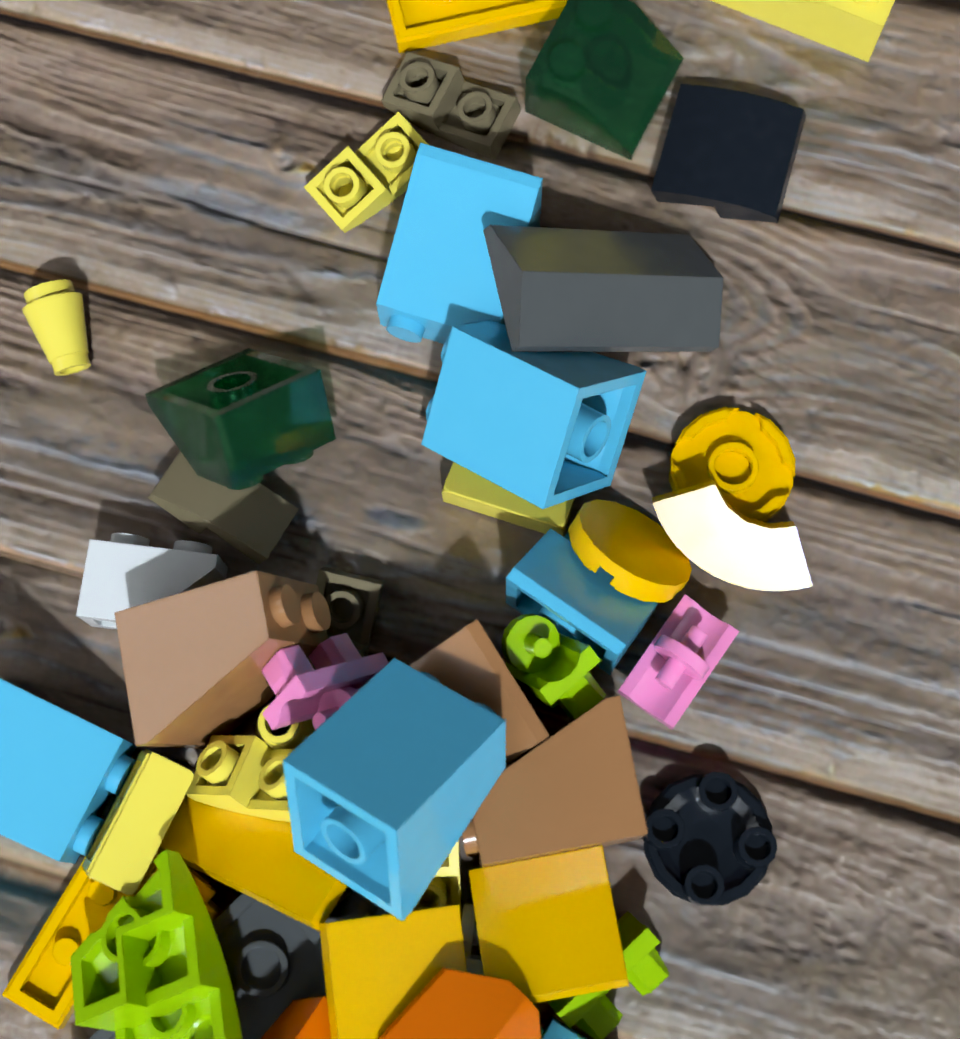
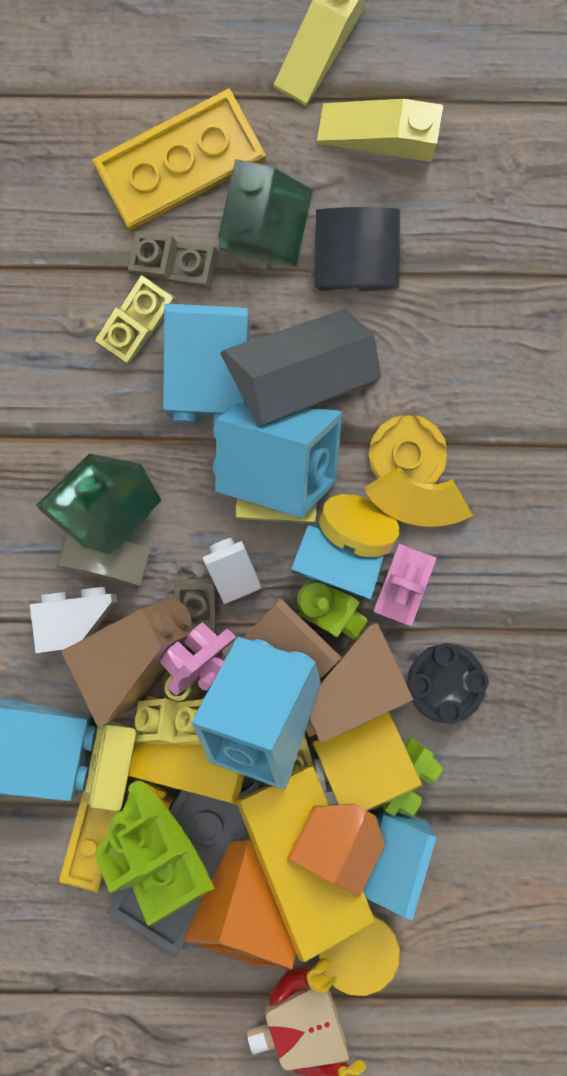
camera: 15 degrees left, 10 degrees up
none -> white slope [203,538,262,604]

